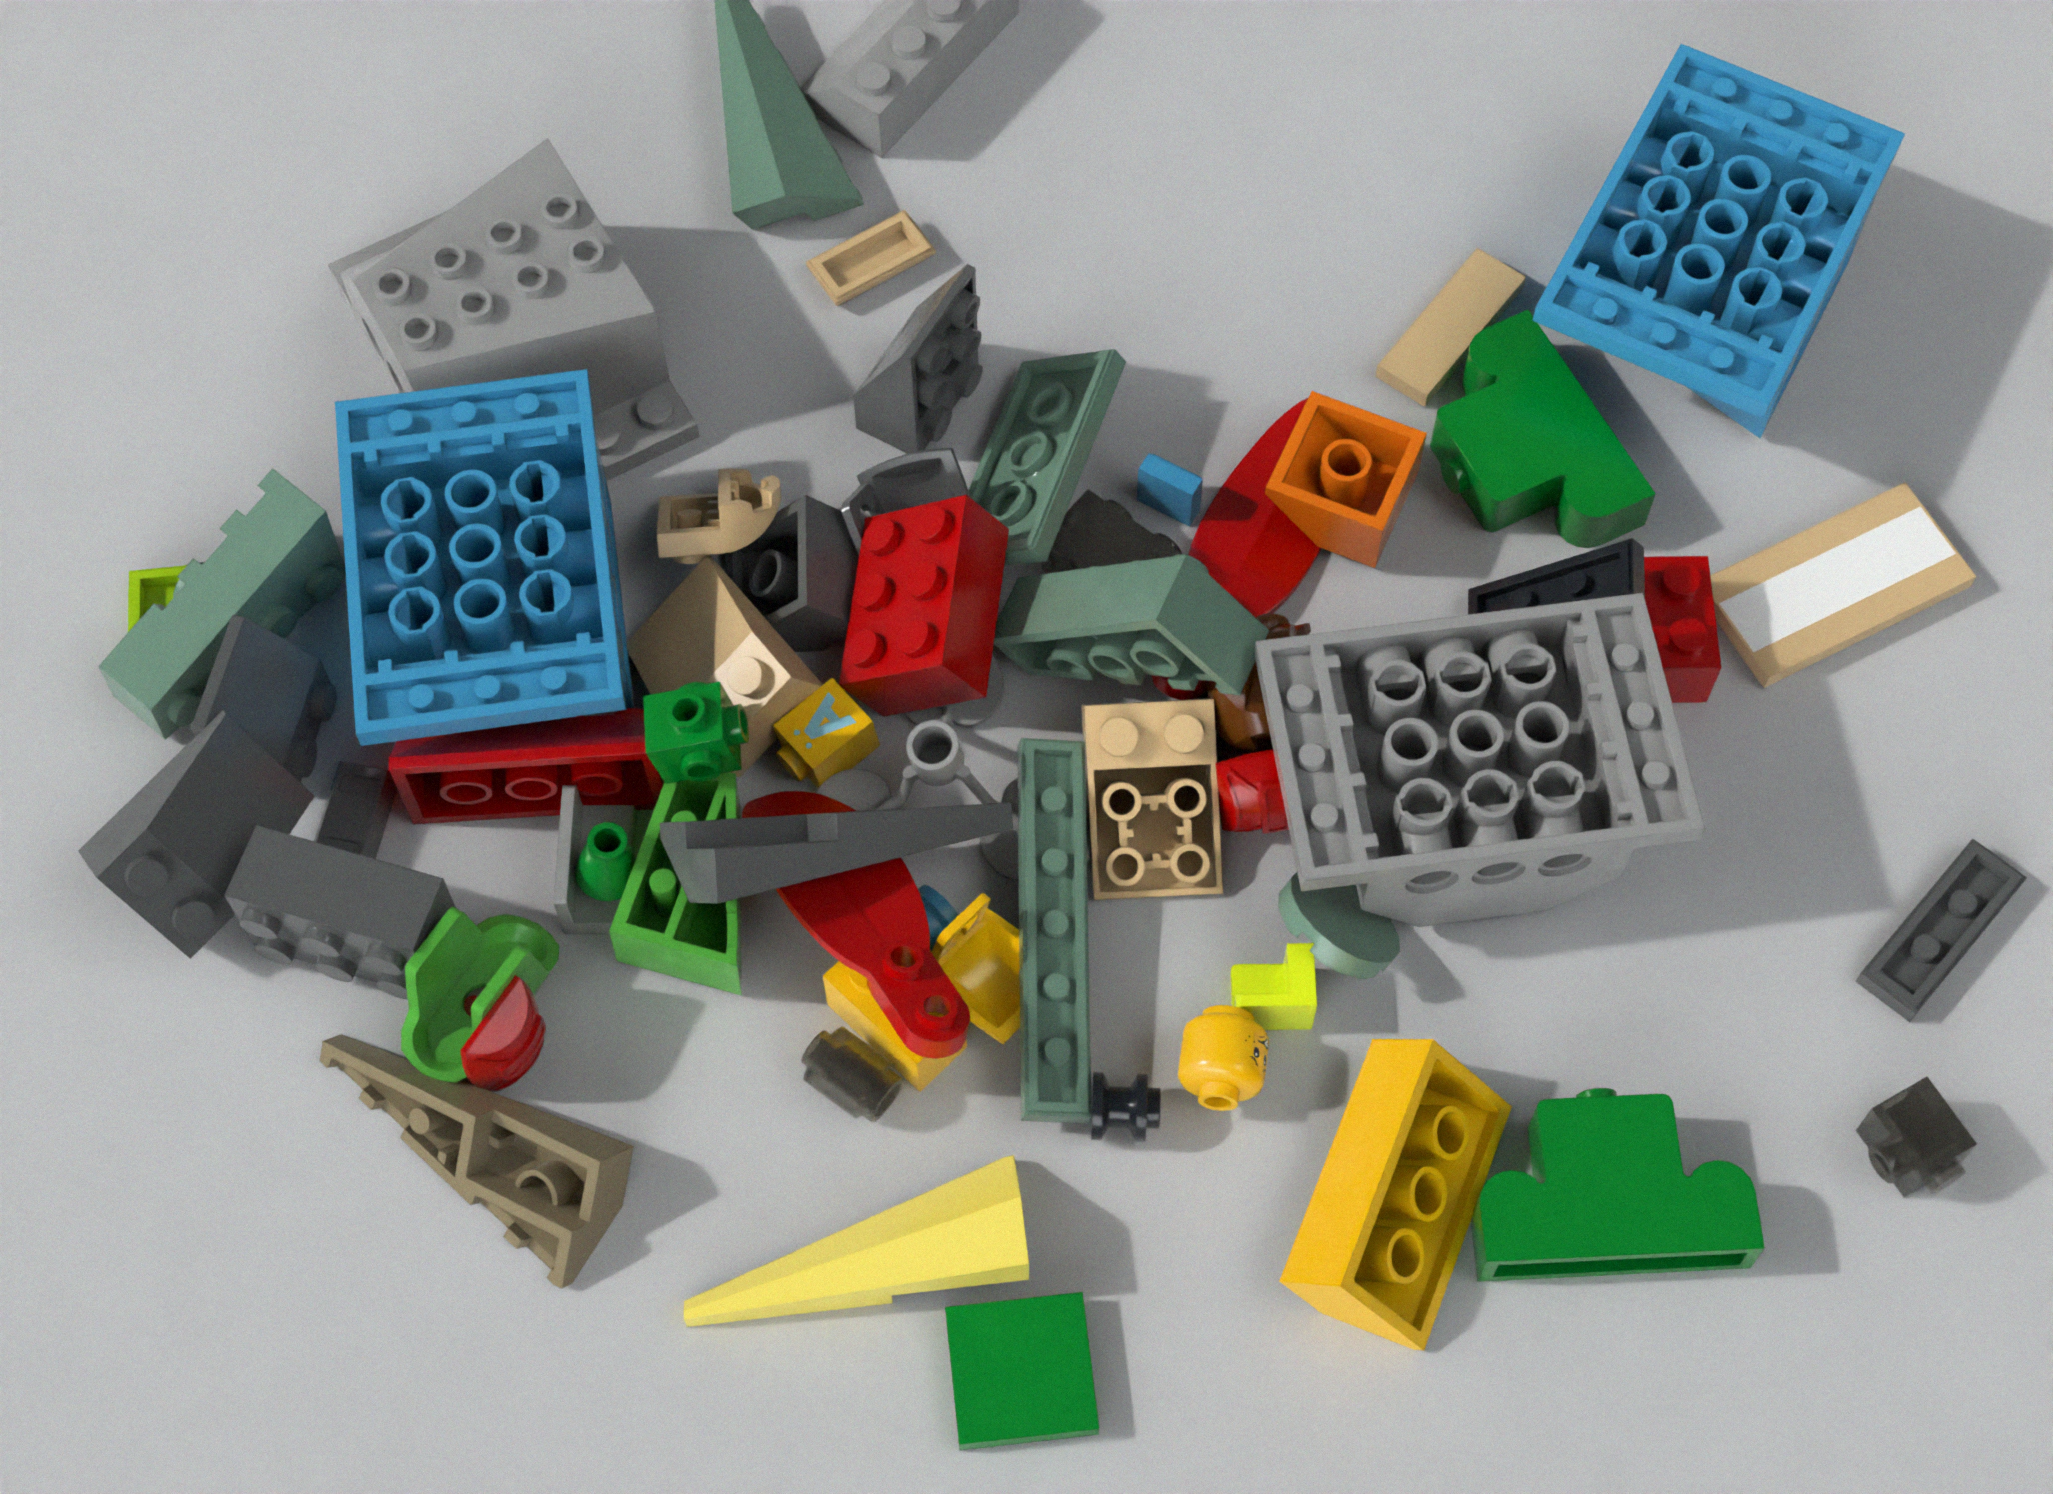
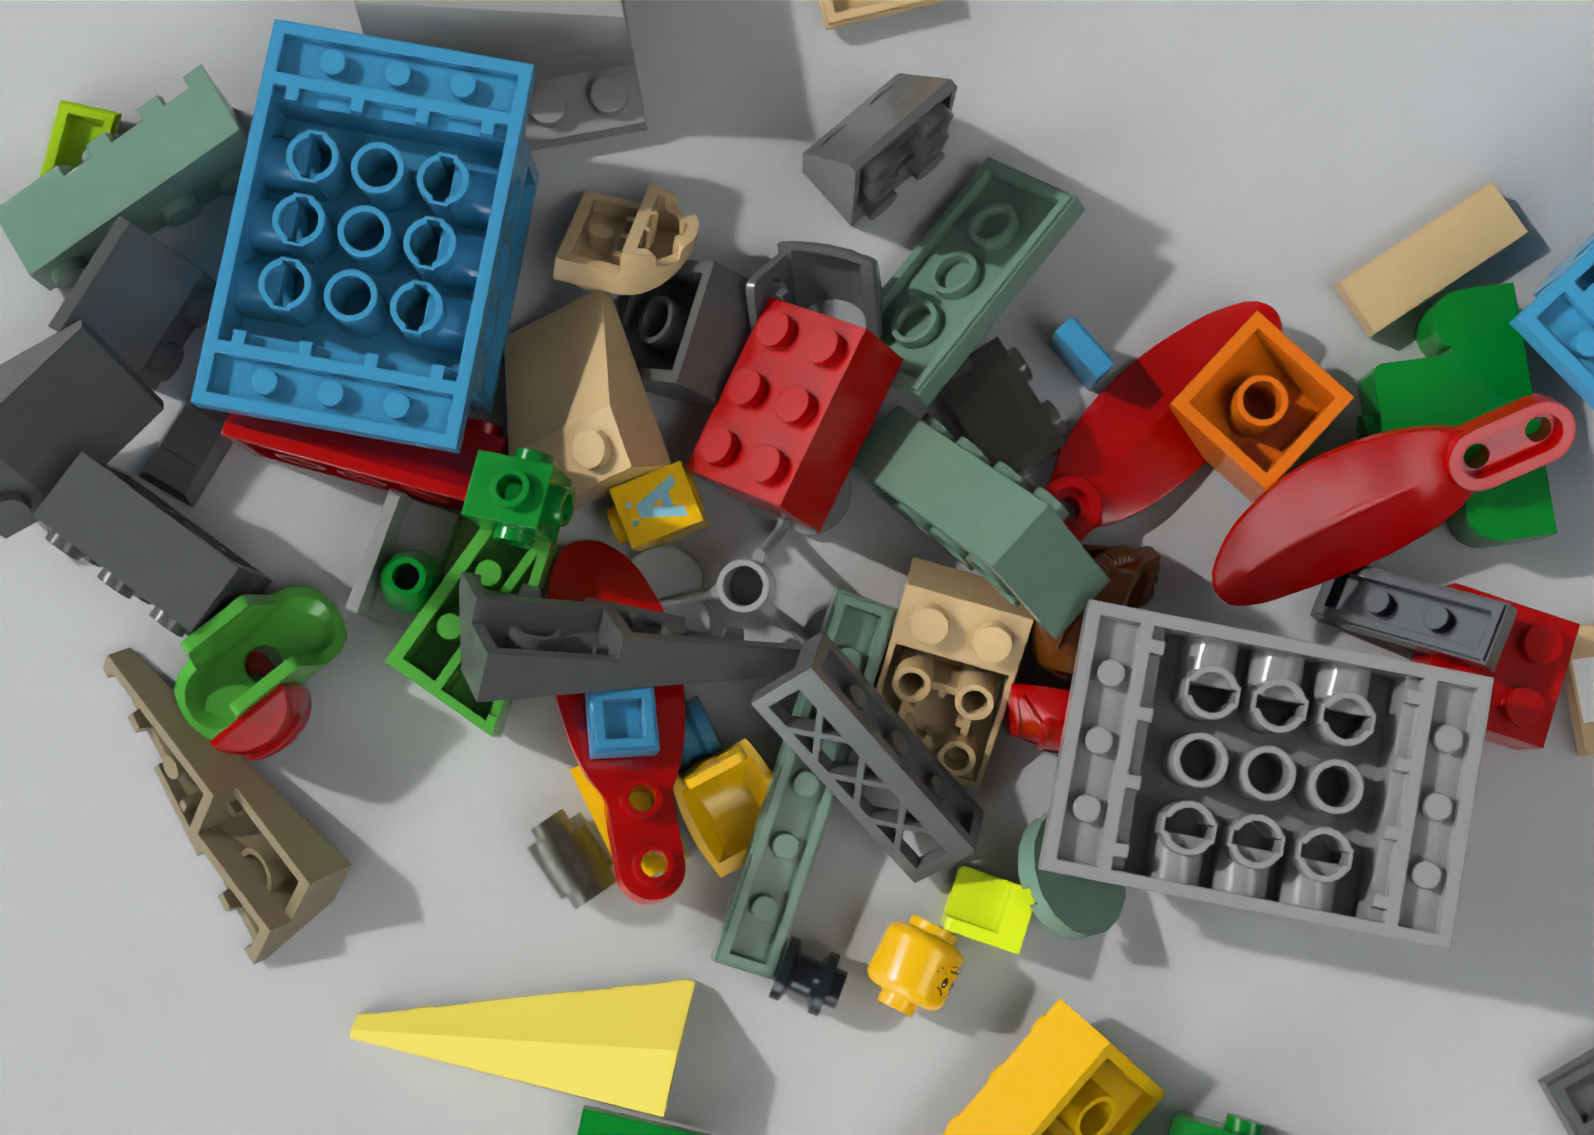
camera: 20 degrees right, 20 degrees up
none -> dark azure tile [584,687,660,759]
none -> dark grey fence [750,631,984,883]
none -> red plant [1212,394,1576,606]

